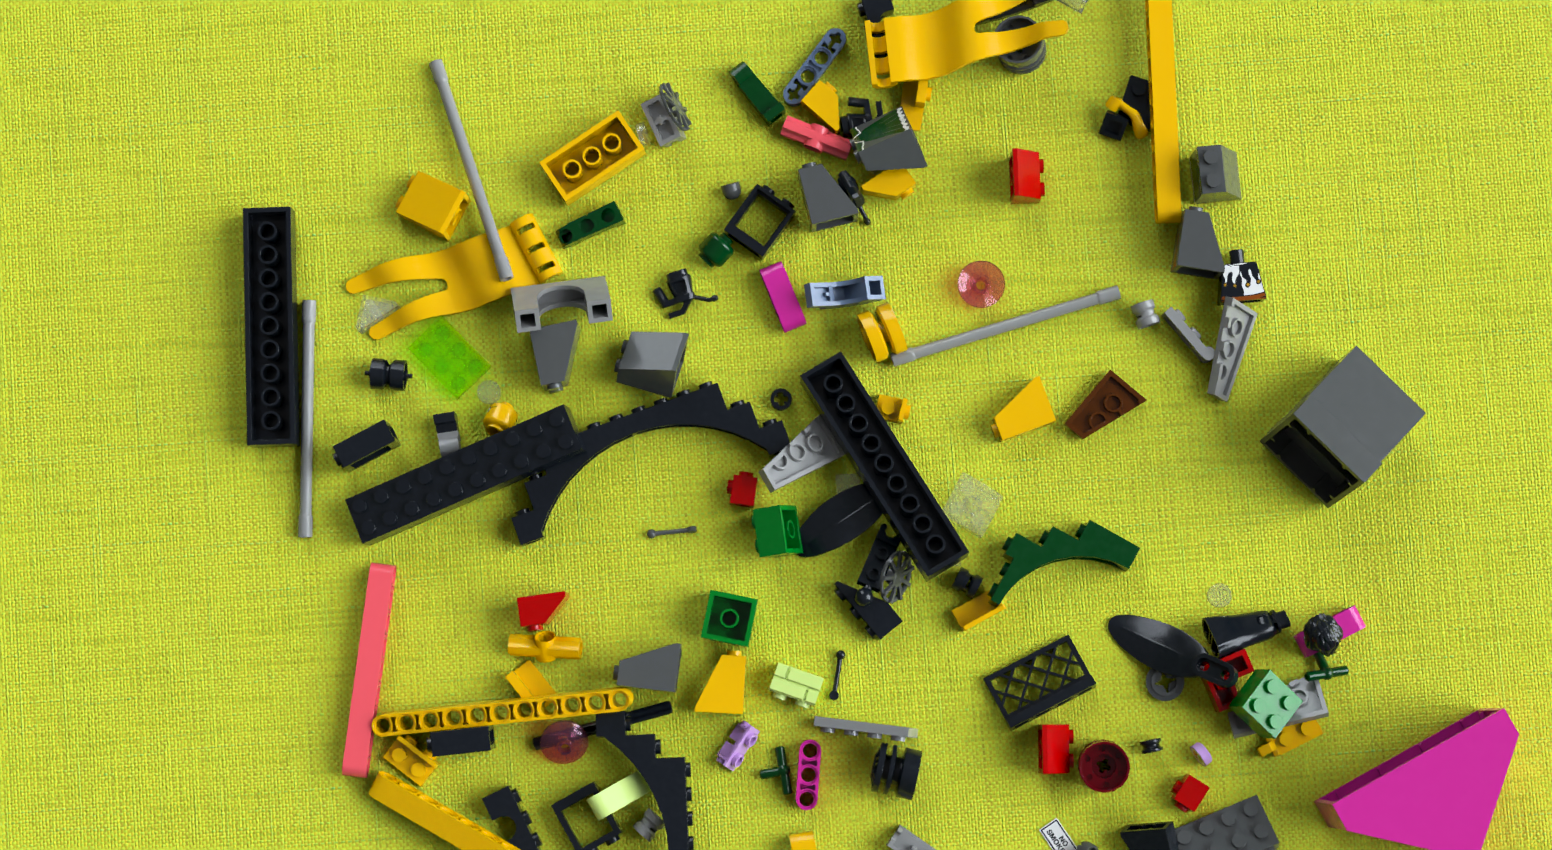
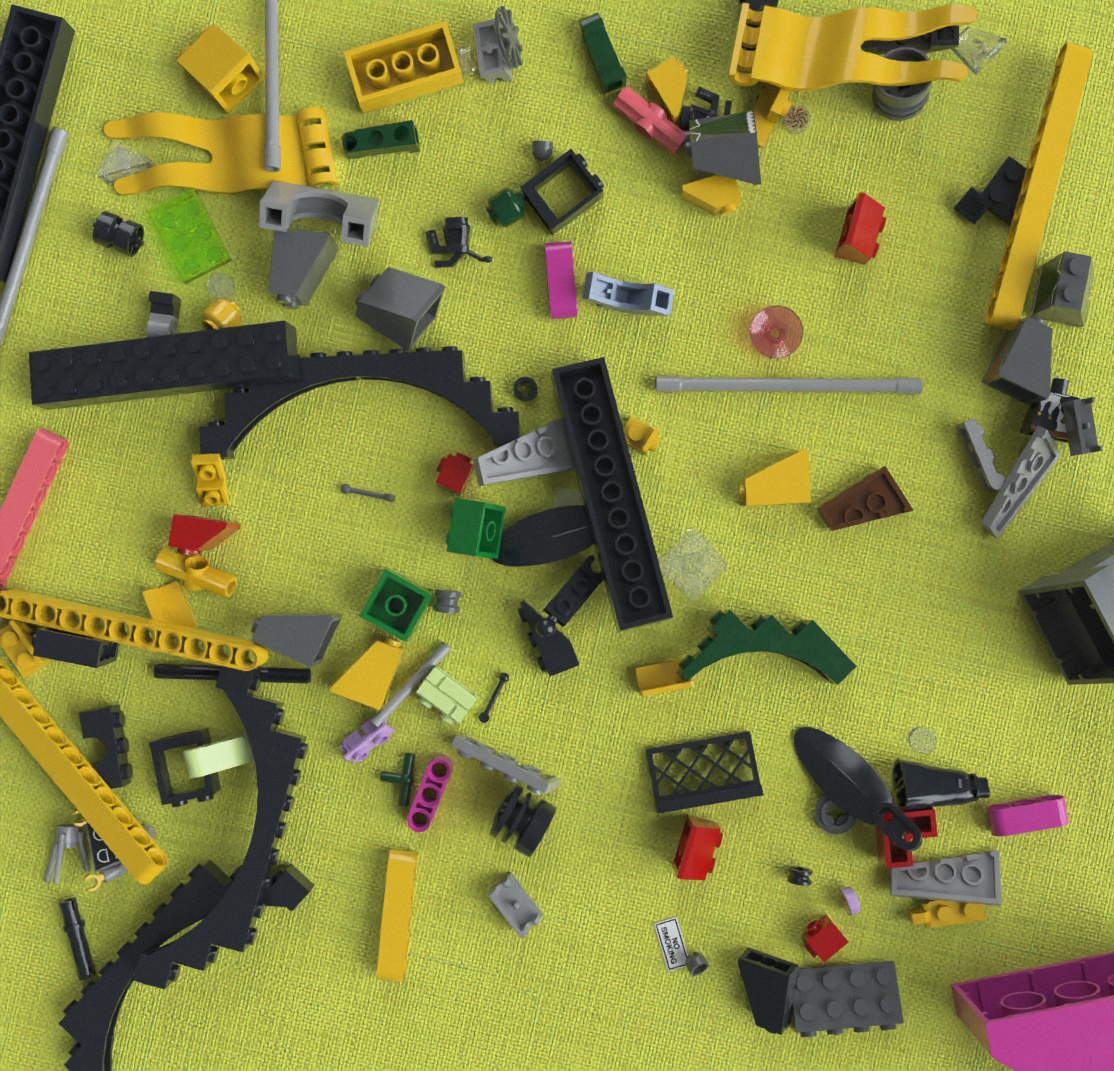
camera: 15 degrees right, 5 degrees up
black window [332,420,401,472] -> none
clear pink dish [540,720,589,764] -> none
light grey wheel [633,808,664,842] -> none
sand blue beam [783,28,846,107] -> none
dark grey slope [798,162,859,232] -> none
black piece [837,170,871,225] -> none
yellow wheel [856,302,908,363] -> none
dark grey wheel [879,550,914,604] -> none
black wheel [951,567,983,599] -> none
dark red wheel [1077,739,1130,793] -> none
yellow piece [1106,96,1149,139] -> none
light grey wheel [1130,299,1161,329] -> none
brick [1228,669,1303,739] -> none
black hair [1303,613,1343,657] -> none
dark green piece [1304,652,1349,682] -> none
none -> yellow slope [191,454,229,506]
none -> light grey bar [371,642,451,727]
none -> dark grey wheel [433,590,462,613]
none -> tile [783,105,811,134]
none -> dark grey hinge [1062,397,1103,456]

